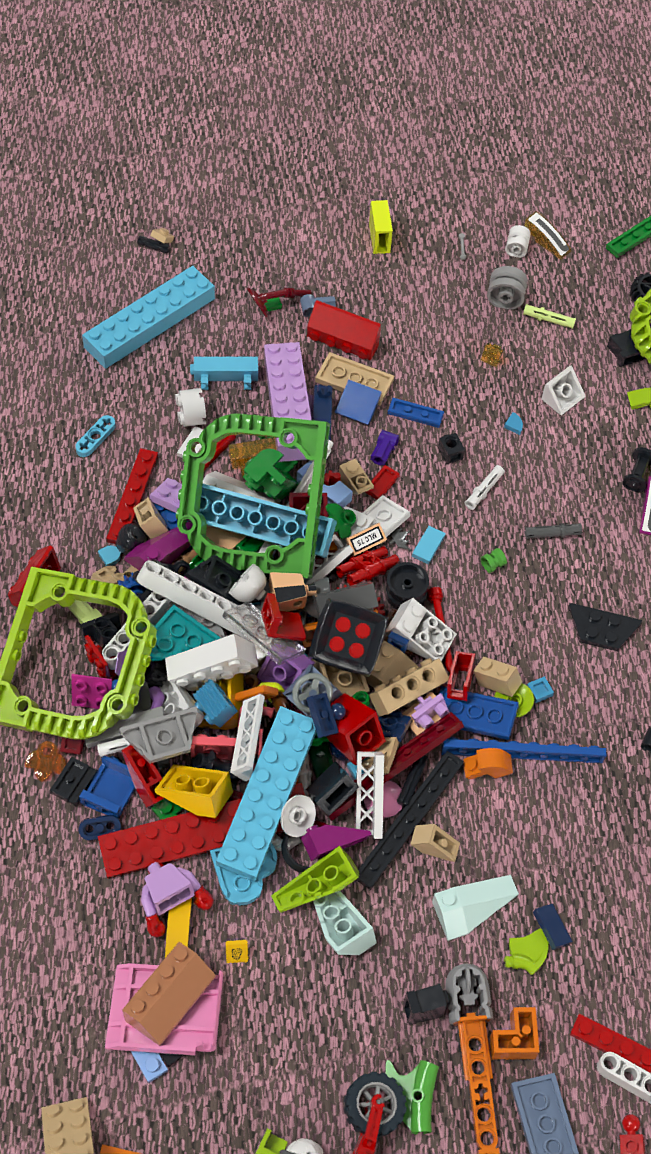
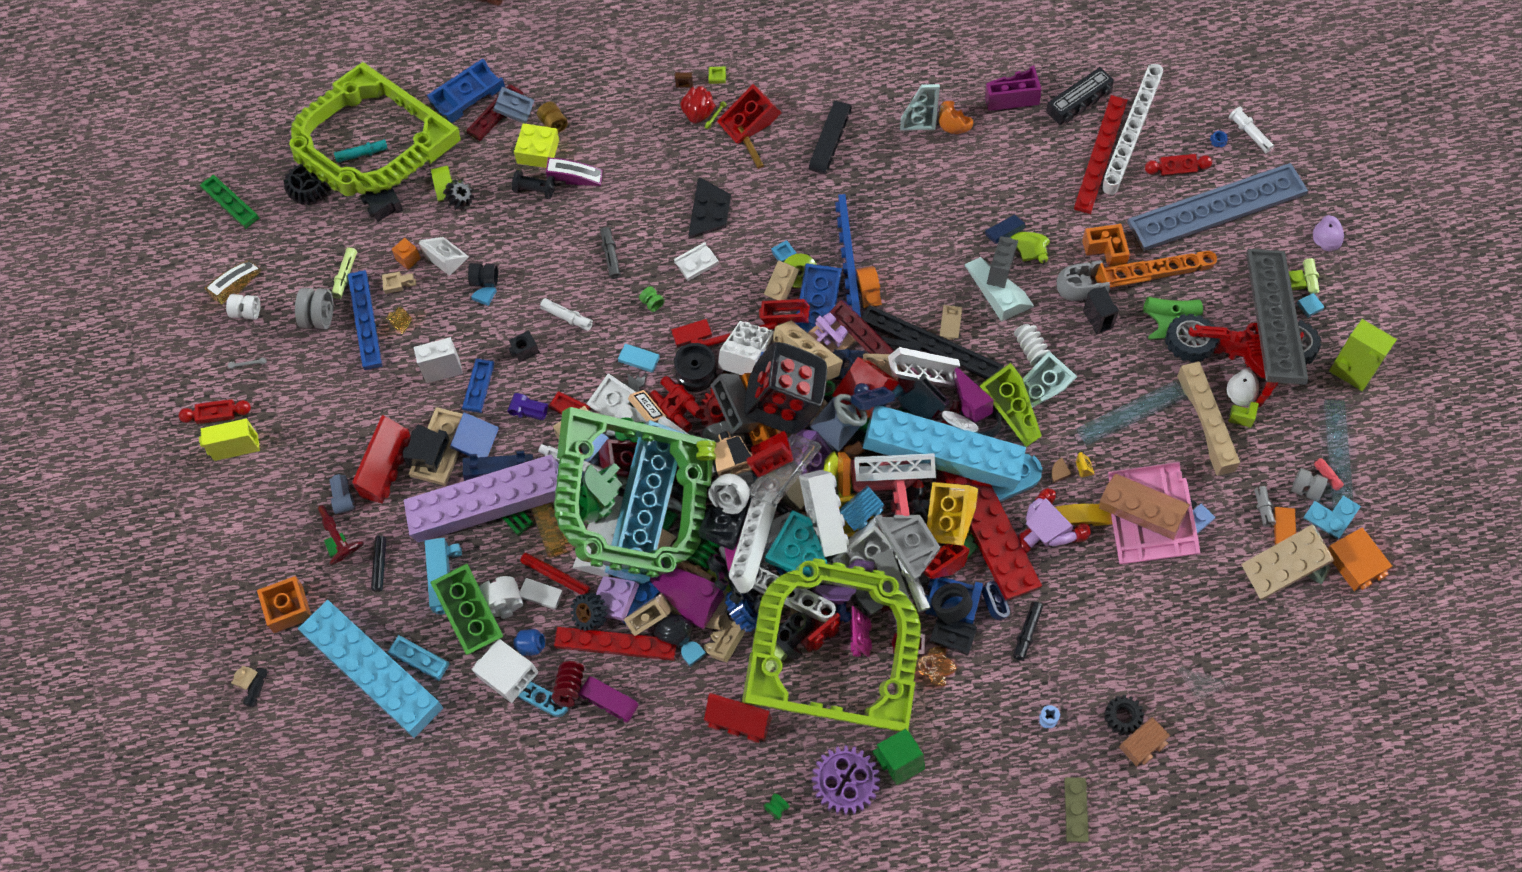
camera: 90 degrees left, 5 degrees up
none -> red plate [178,399,251,424]
none -> orange brick [257,576,311,633]
none -> blue plate [348,270,383,371]
none -> black axle [371,535,386,592]
none -> tan plate [382,272,416,294]
none -> medium azure tile [388,635,450,681]
none -> orange brick [391,238,421,270]
none -> black hips [403,424,450,473]
none -> white brick [414,337,463,383]
none -> bright green slope [430,564,503,655]
none -> black gear [443,179,474,210]
none -> black wheel [468,263,498,287]
none -> white brick [472,639,539,703]
none -> blue head [513,629,545,656]
none -> dark red piece [552,661,585,707]
none -> black wheel [570,593,608,631]
none -> magenta beam [578,676,639,723]
none -> red tile [671,319,712,348]
none -> white plate [674,242,719,281]
none -> lime wheel [696,441,716,461]
none -> black tyre [932,583,973,622]
none -> dark grey brick [987,236,1018,289]
none -> black pin [1012,601,1044,661]
none -> white piece [1014,324,1051,366]
none -> medium nougat tile [1051,458,1071,484]
none -> clear light blue tile [1076,381,1186,446]
none -> tan arch [1177,362,1240,476]
none -> light grey pin [1254,486,1276,527]

